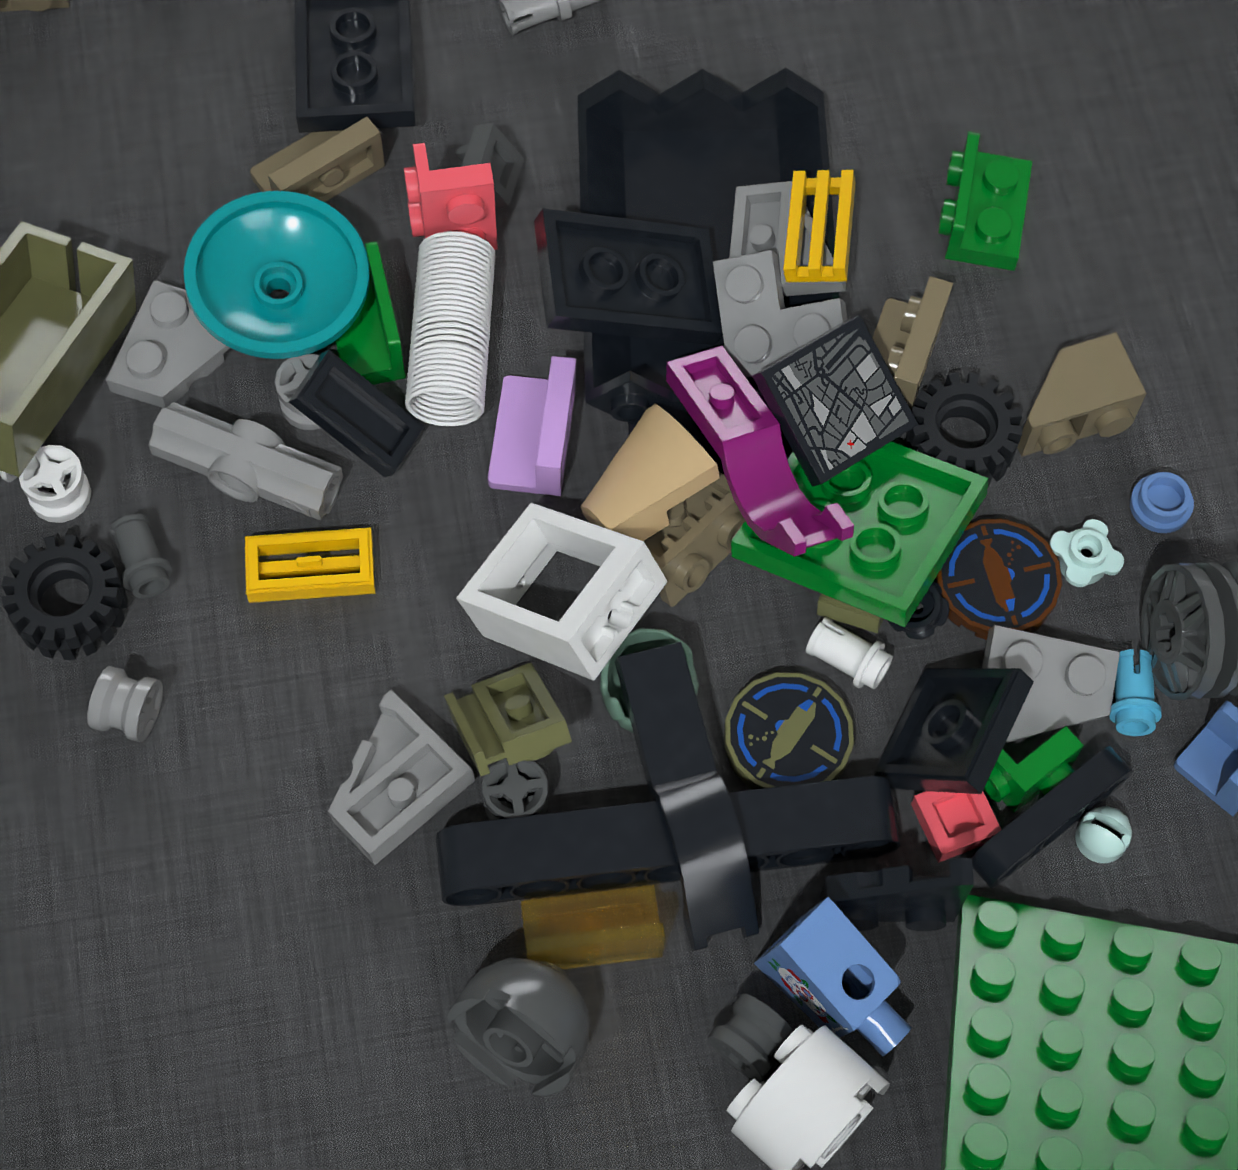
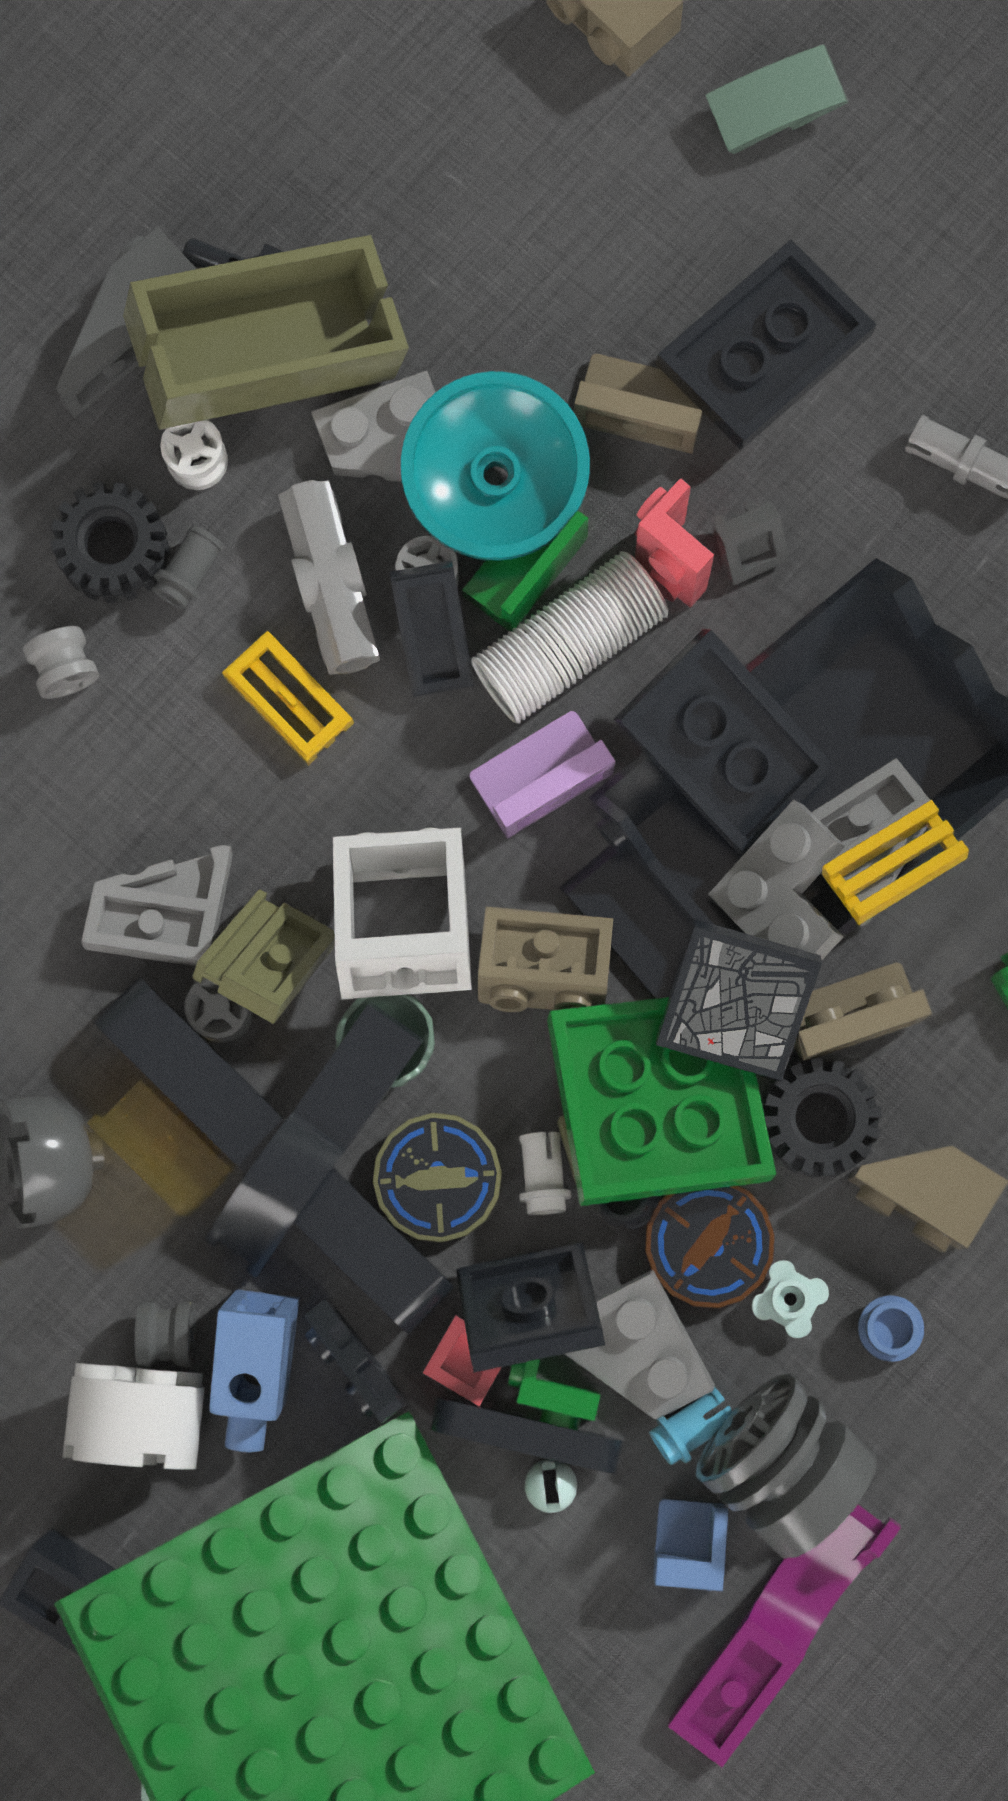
camera: 60 degrees right, 15 degrees up
tan slope [581,404,720,541] -> none
magenta piece [666,346,854,557] -> none

